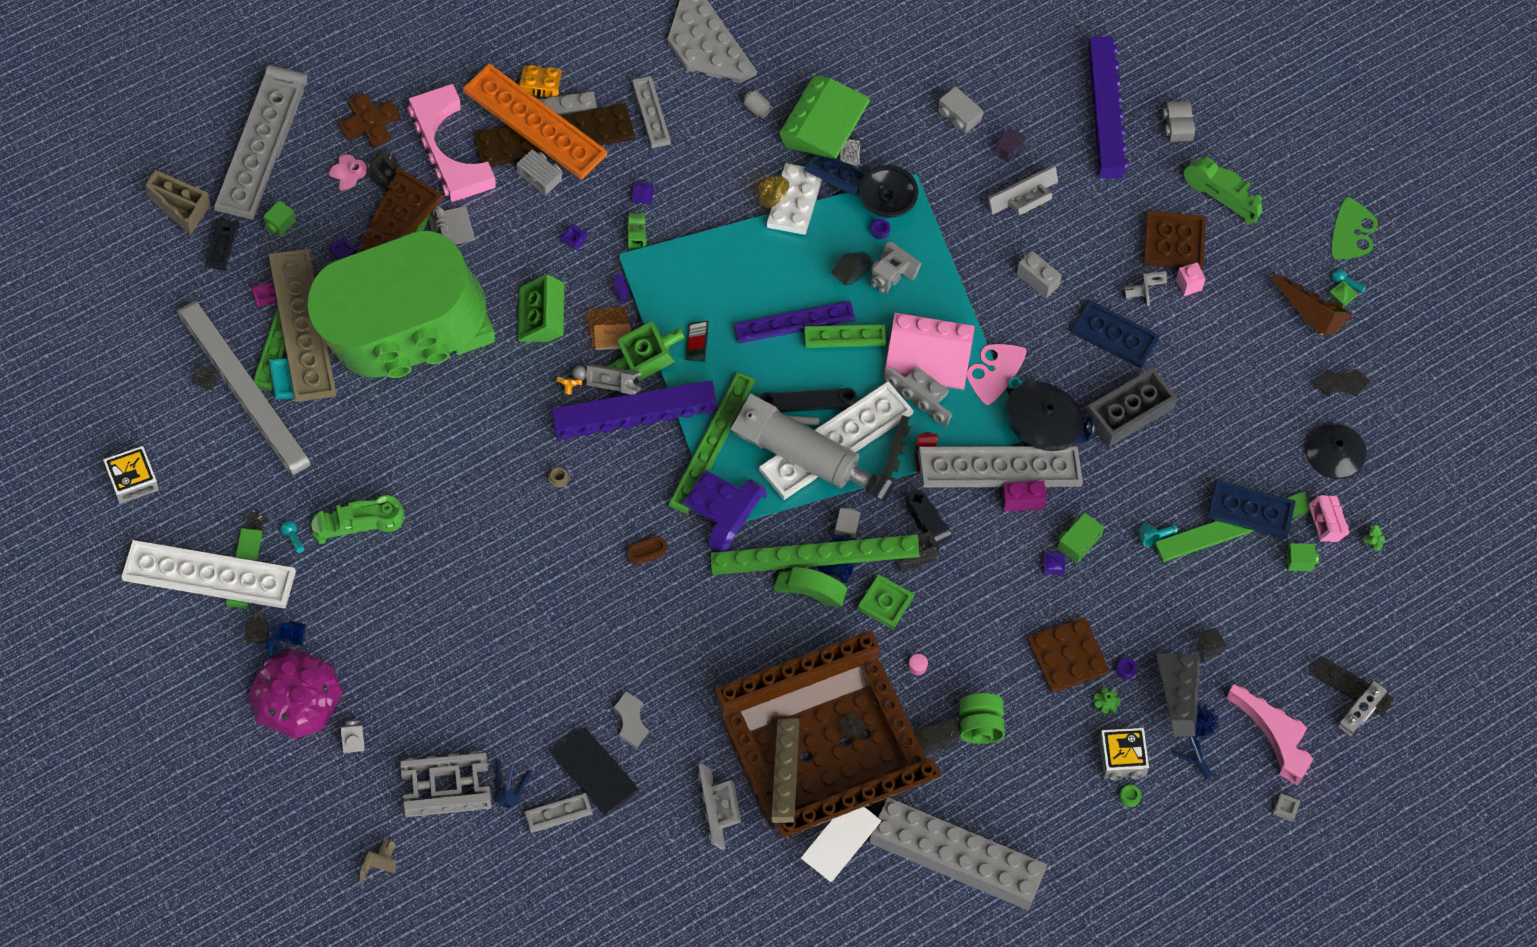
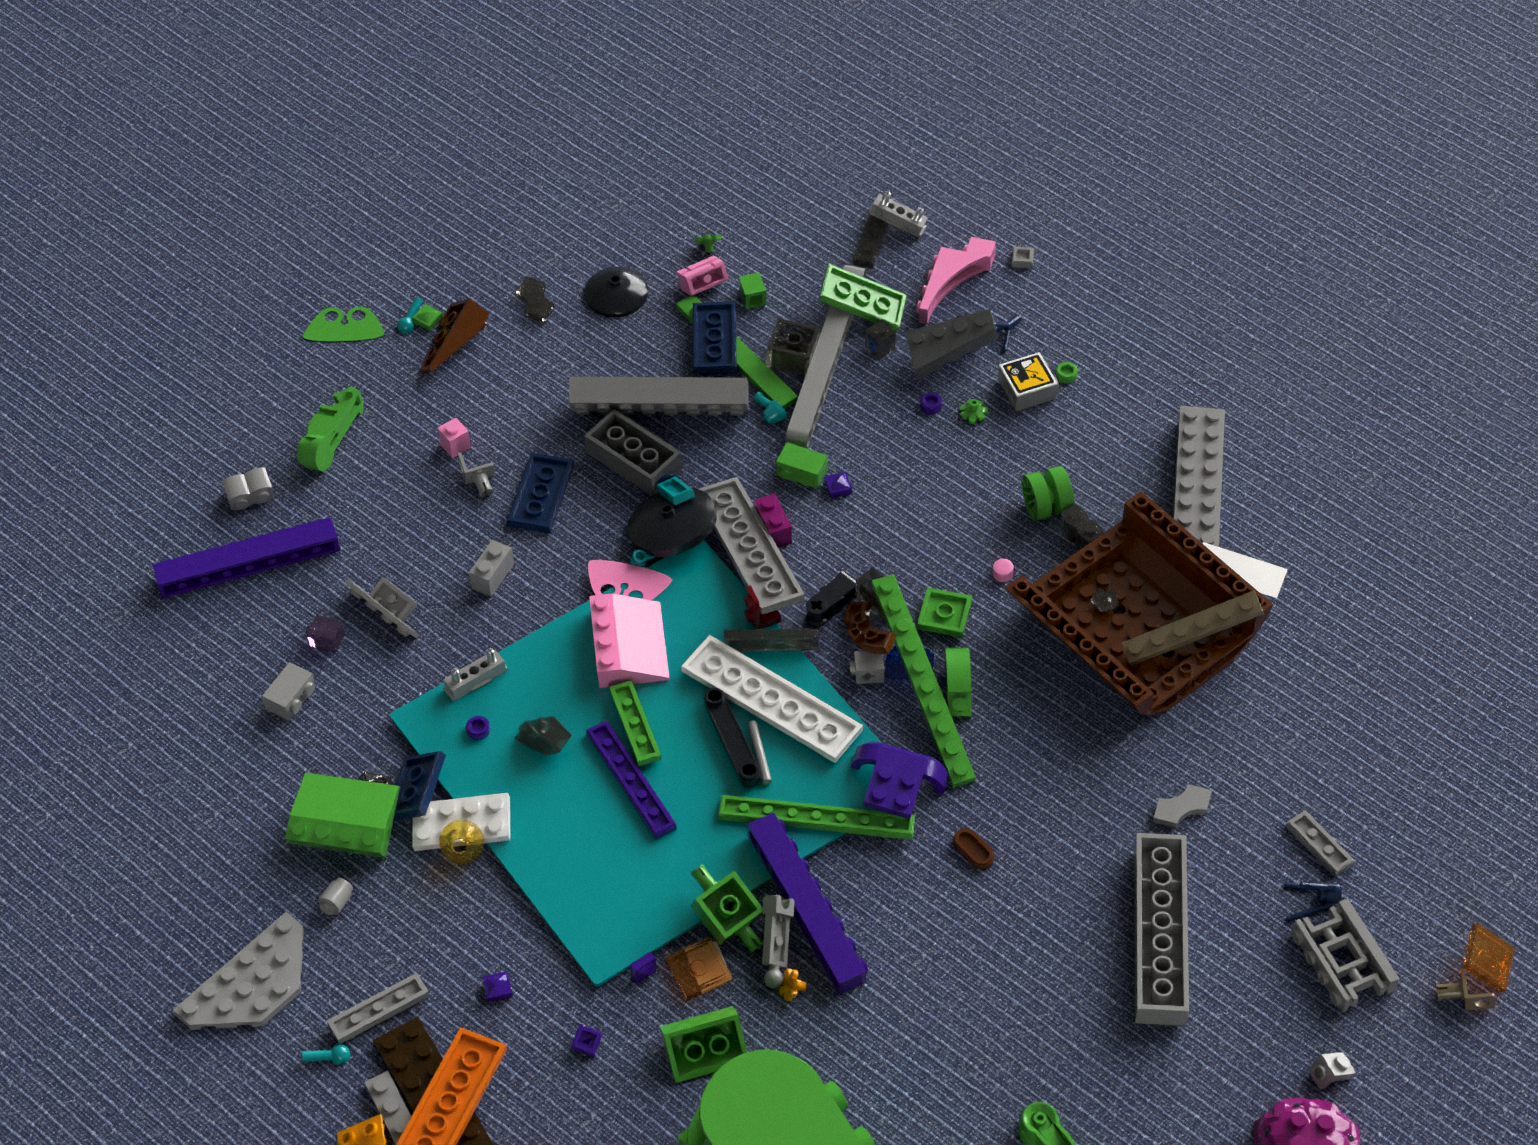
camera: 100 degrees left, 10 degrees down
light grey brick [517,149,562,195] -> none
dark tan plate [548,467,569,488] -> none
black tile [552,728,639,817] -> none
bright green leg [628,212,646,249] -> none
slope [685,321,709,362] -> none
light grey bracket [698,764,741,850] -> none
light grey piece [730,394,895,502] -> none
black dish [859,165,918,218] -> none
light grey tile [871,241,922,295] -> none
light grey bracket [884,366,952,427] -> none
reddish brown plate [1027,617,1110,694] -> none
reddish brown plate [1144,210,1206,271] -> none
none -> teal bar [301,1044,351,1065]
none -> light grey piece [443,648,508,701]
none -> light grey brick [569,377,749,416]
none -> teal tile [656,477,695,505]
none -> clear smoke brick [766,318,820,376]
none -> light grey beam [785,265,866,448]
none -> bright green tile [818,264,907,331]
none -> reddish brown tile [845,601,896,654]
none -> light grey brick [1134,833,1189,1026]
none -> clear orange tile [1462,923,1515,993]

